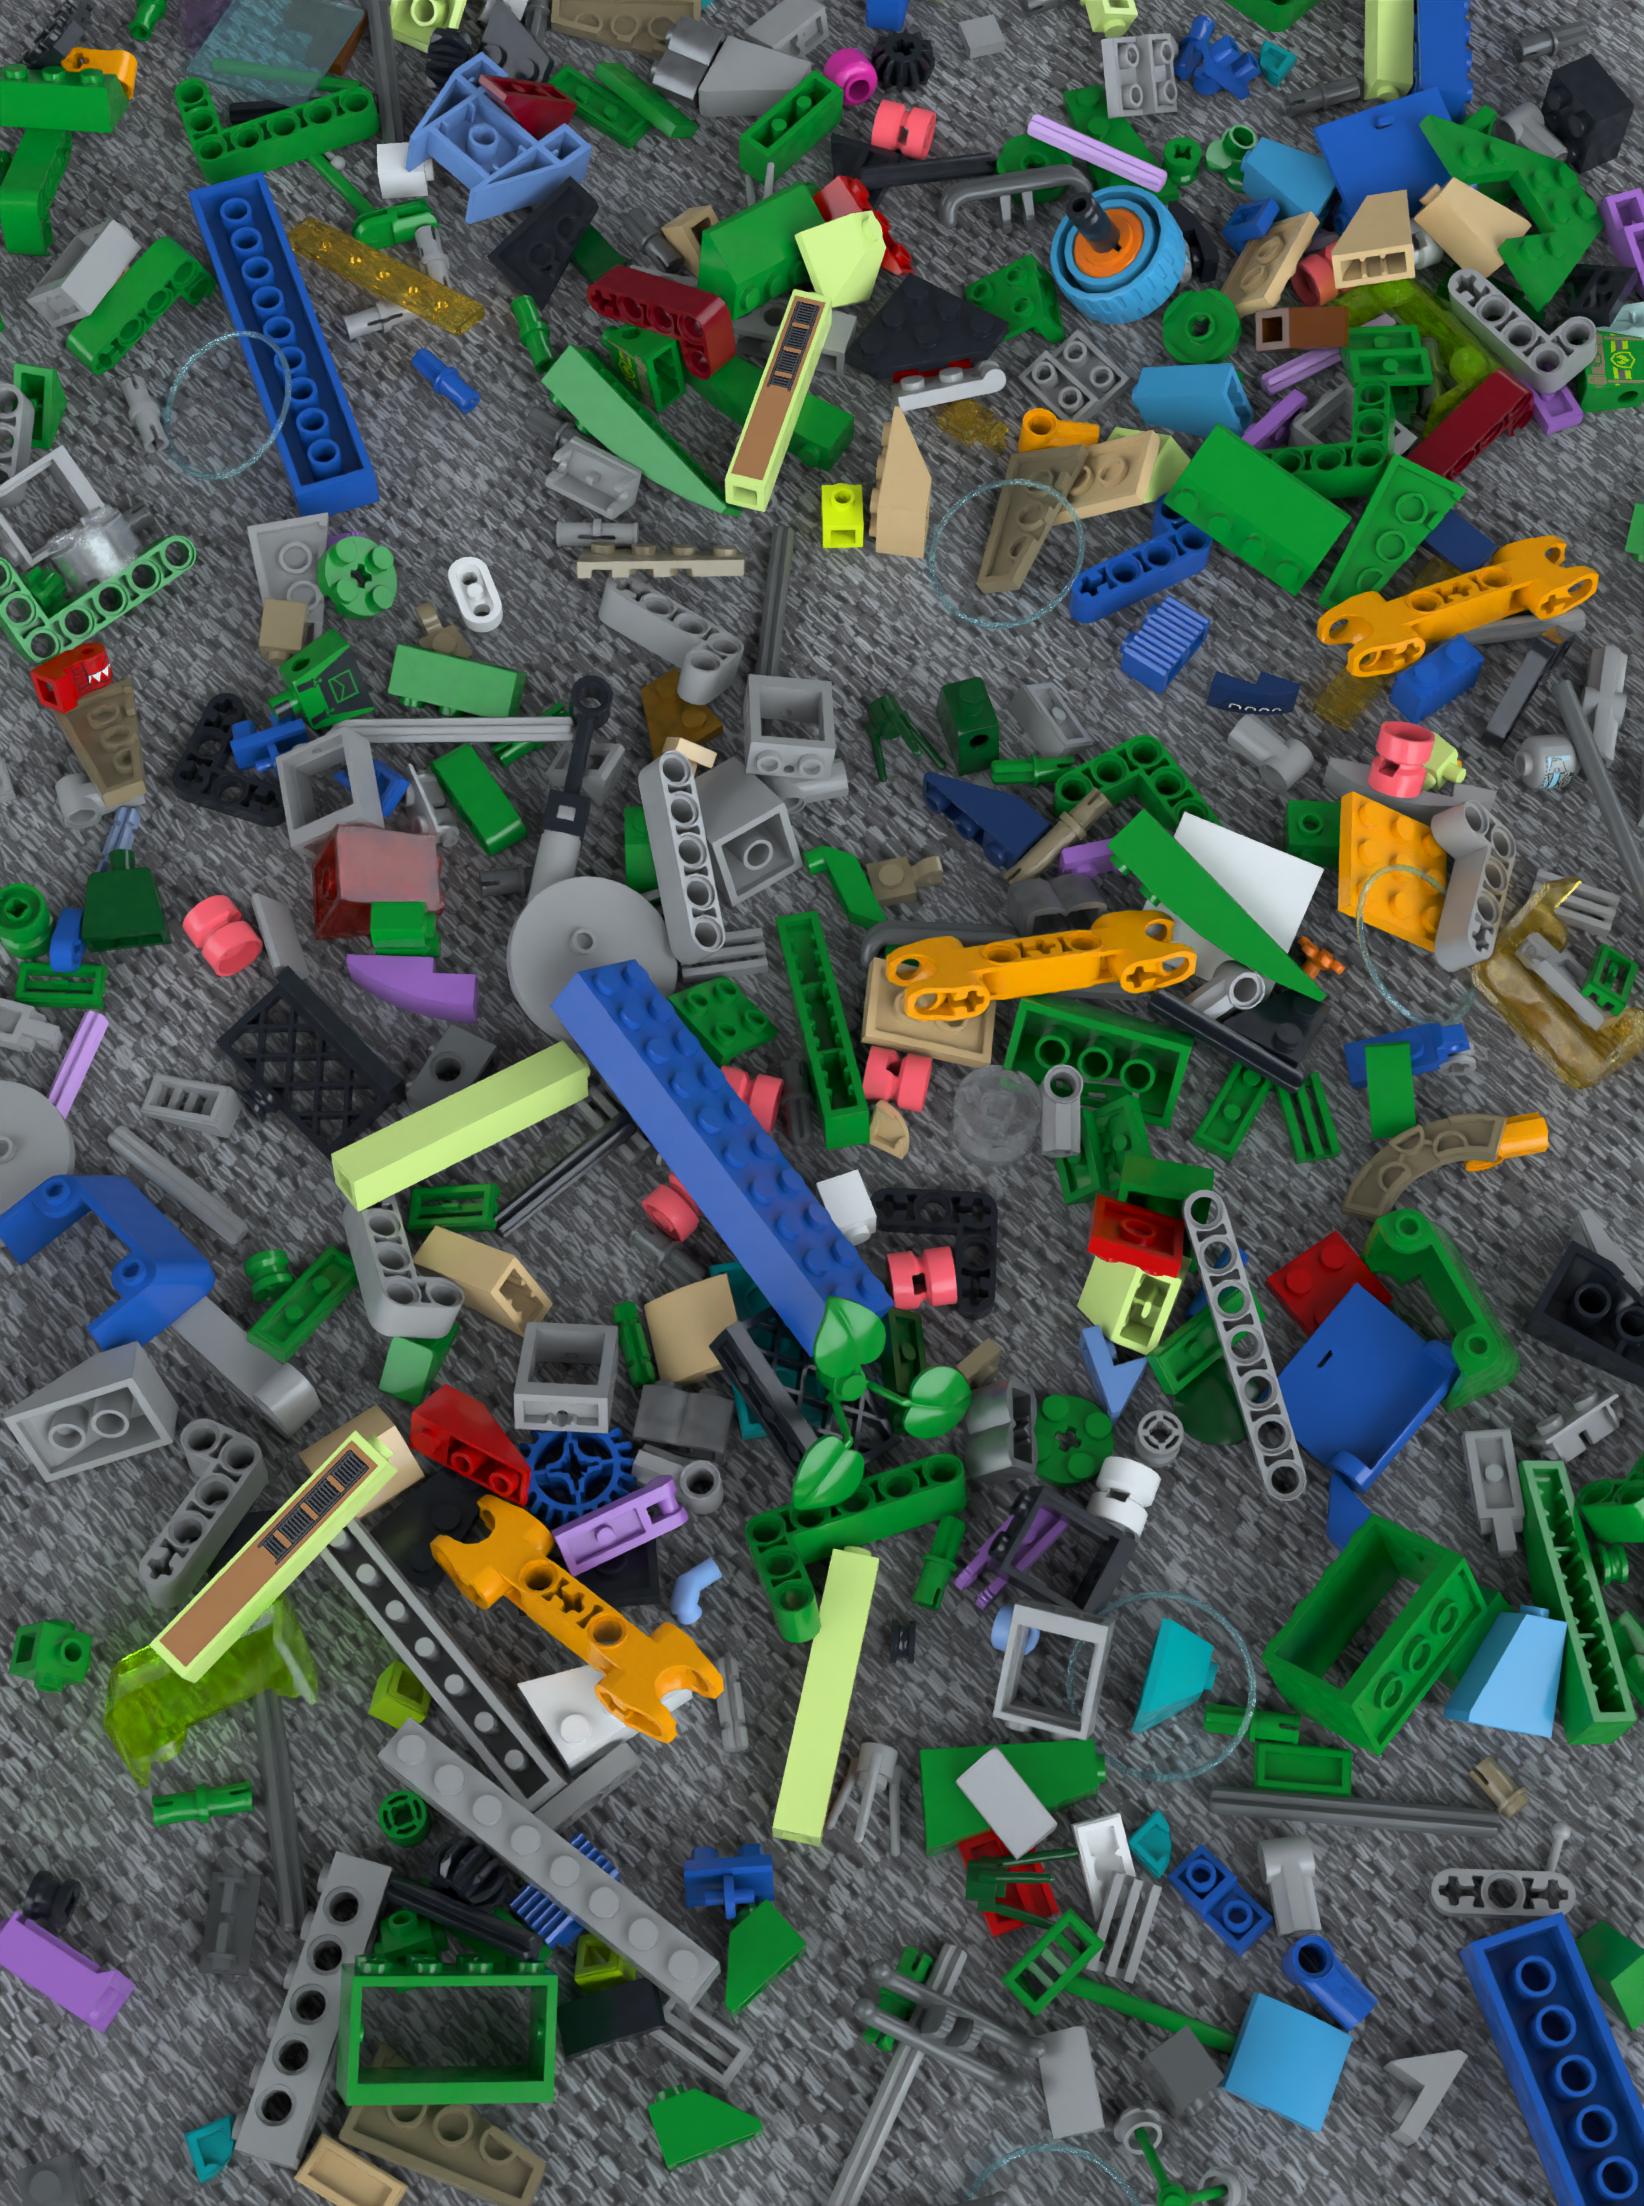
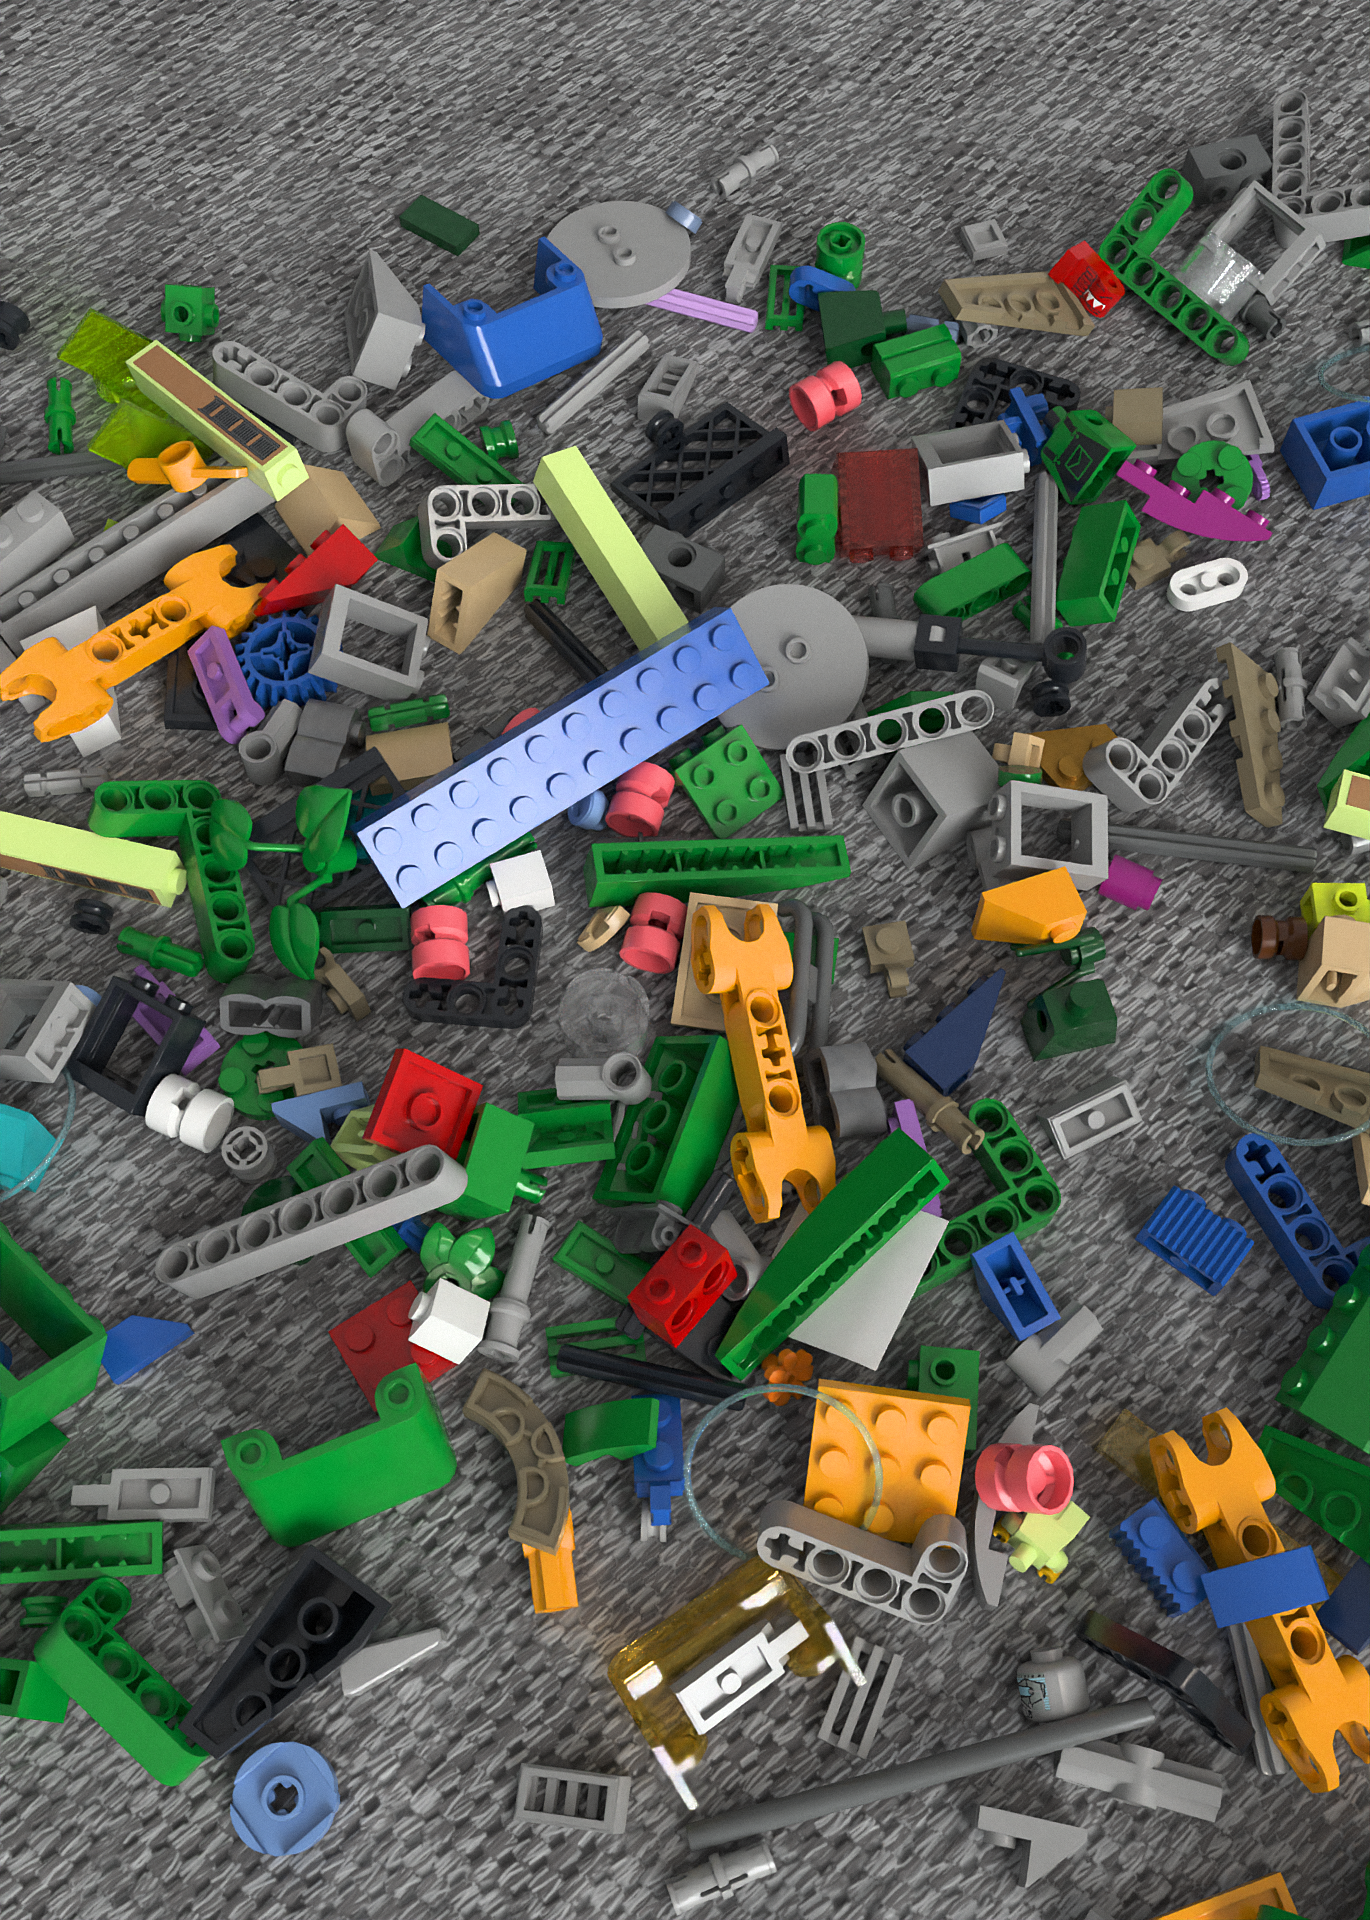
camera: 95 degrees right, 0 degrees up
green gear [17,566,67,615] -> none
light grey slope [250,893,310,984] -> none
medium lavender slope [346,954,480,1024] -> none
light blue arm [669,1557,722,1625] -> none
green piece [801,846,887,929] -> none
green axle [990,754,1075,788] -> none
dark blue slope [1207,671,1301,715] -> none
blue door [1256,1283,1461,1495] -> none
green tile [1581,943,1639,1017] -> none
none -> light orange piece [127,441,249,493]
none -> dark tan plate [256,1043,342,1097]
none -> white brick [408,1278,491,1364]
none -> green plate [419,1222,506,1300]
none -> light grey pin [477,1214,550,1362]
none -> black axle [556,1344,748,1411]
none -> dark grey hinge [609,1200,697,1254]
none -> red brick [627,1224,738,1348]
none -> green brick [871,323,962,400]
none -> blue slope [970,1231,1061,1342]
none -> light orange slope [971,866,1087,945]
none -> green tile [997,765,1042,787]
none -> black bush [1031,680,1071,717]
none -> magenta brick [1097,854,1163,911]
none -> magenta slope [1116,458,1273,542]
none -> blue slope [1200,1545,1330,1628]
none -> reddish brown wheel [1251,915,1308,961]

